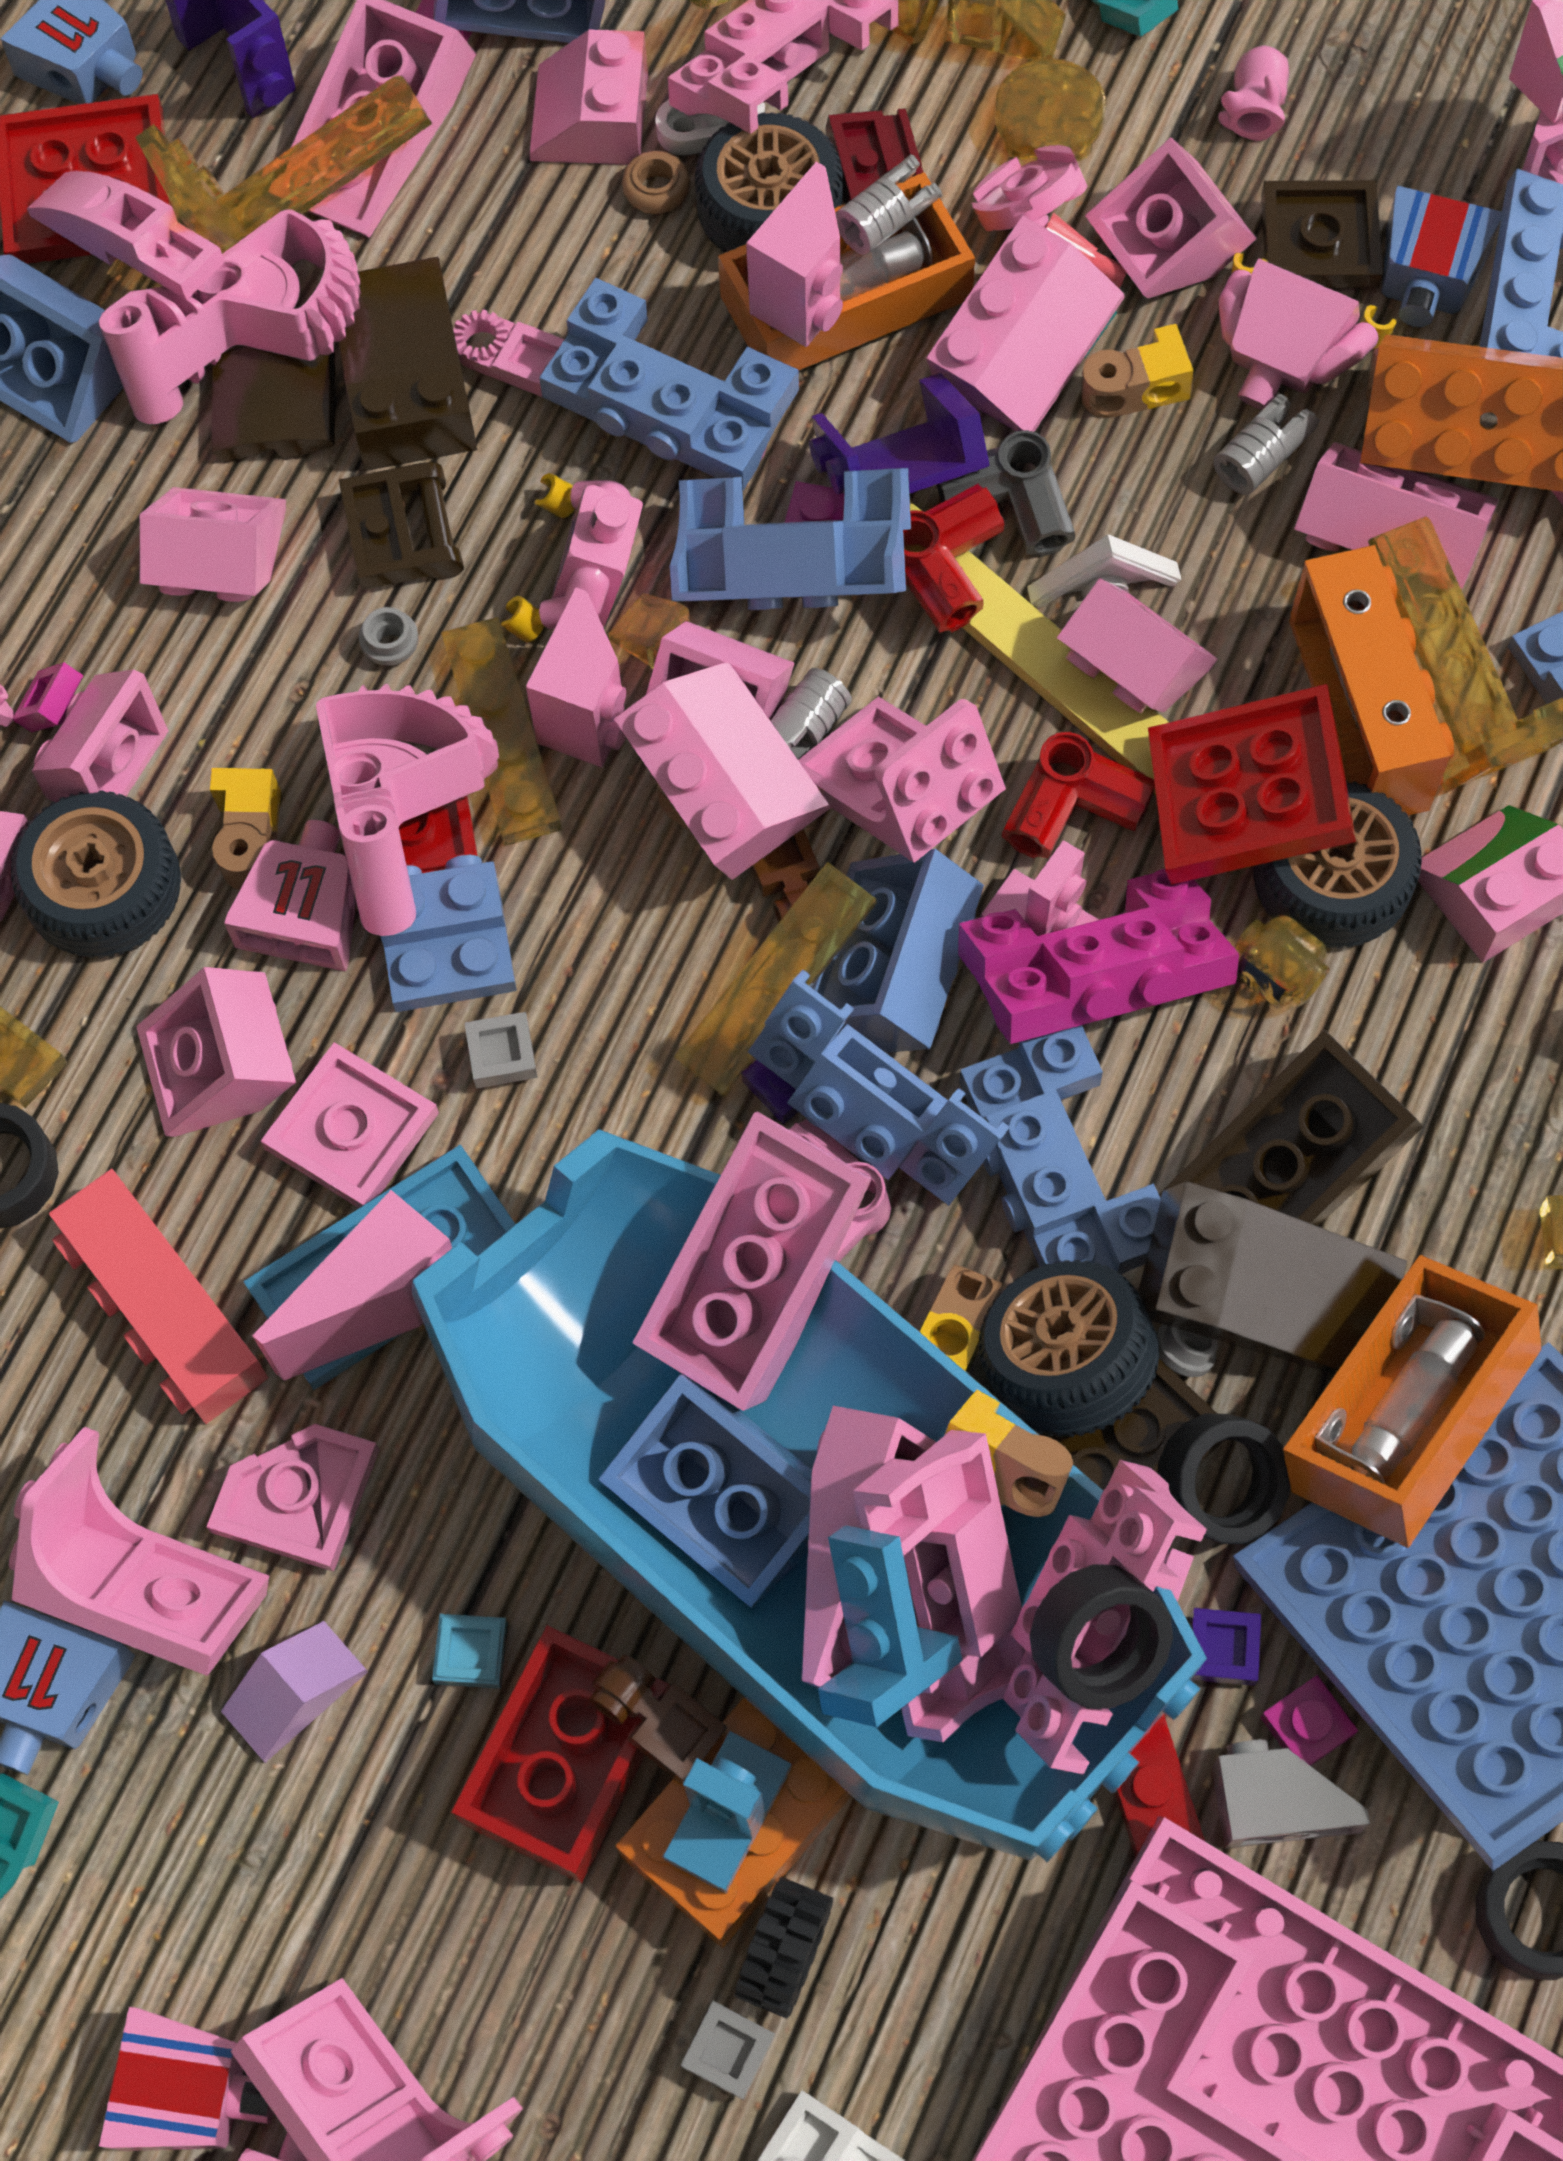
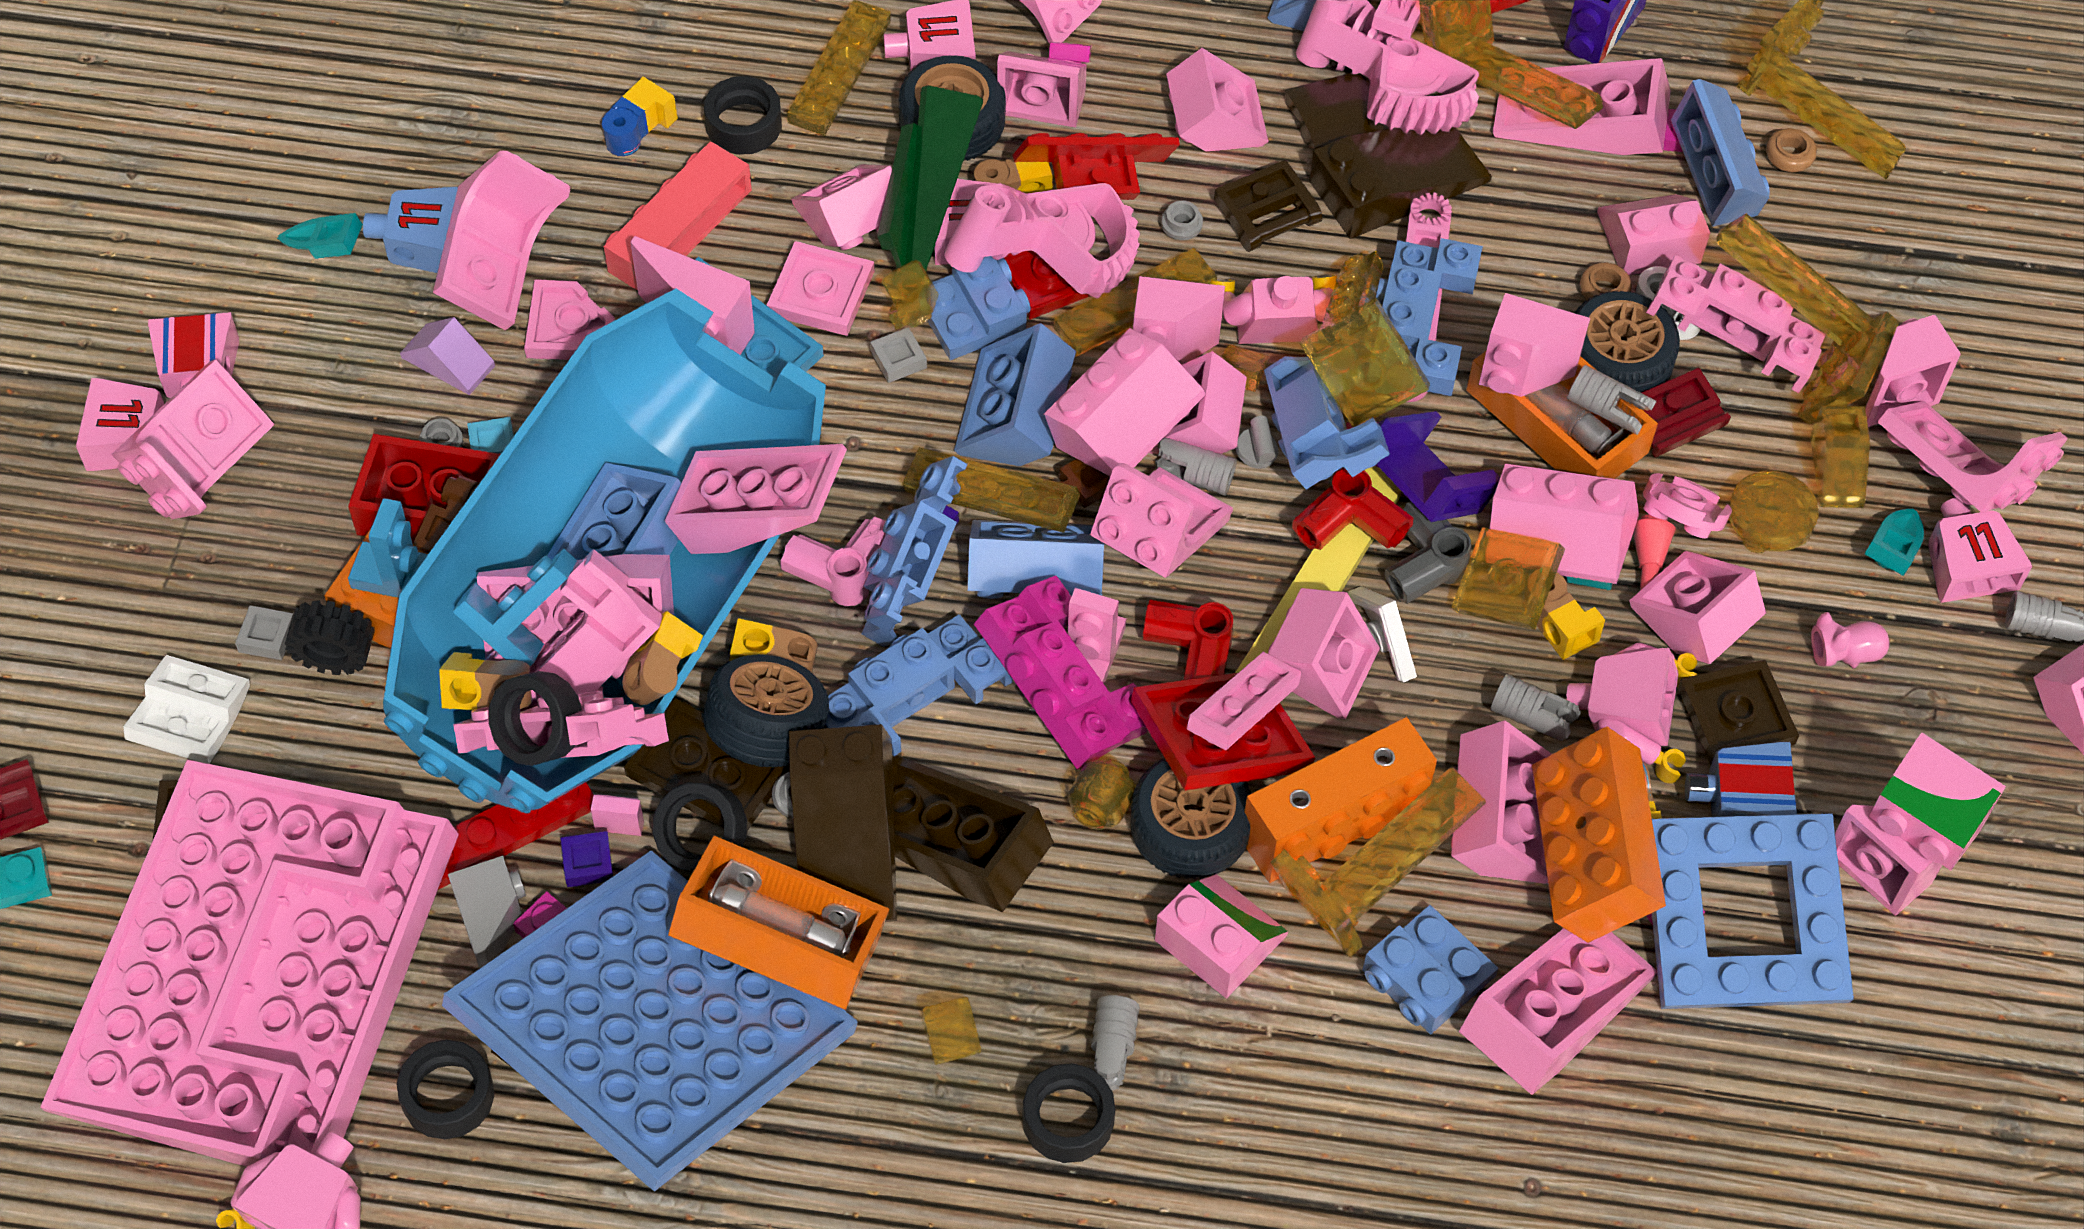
camera: 70 degrees right, 10 degrees down
none -> light grey plate [419,418,463,448]
none -> leg [439,652,532,710]
none -> dark green wedge [877,85,983,286]
none -> clear yellow bracket [882,260,939,330]
none -> medium blue slope [954,323,1076,466]
none -> red bracket [1013,133,1180,200]
none -> bright pink plate [1187,652,1302,750]
none -> light grey plate [1236,416,1278,469]
none -> clear yellow bracket [1300,250,1430,427]
none -> clear yellow plate [1452,527,1565,630]

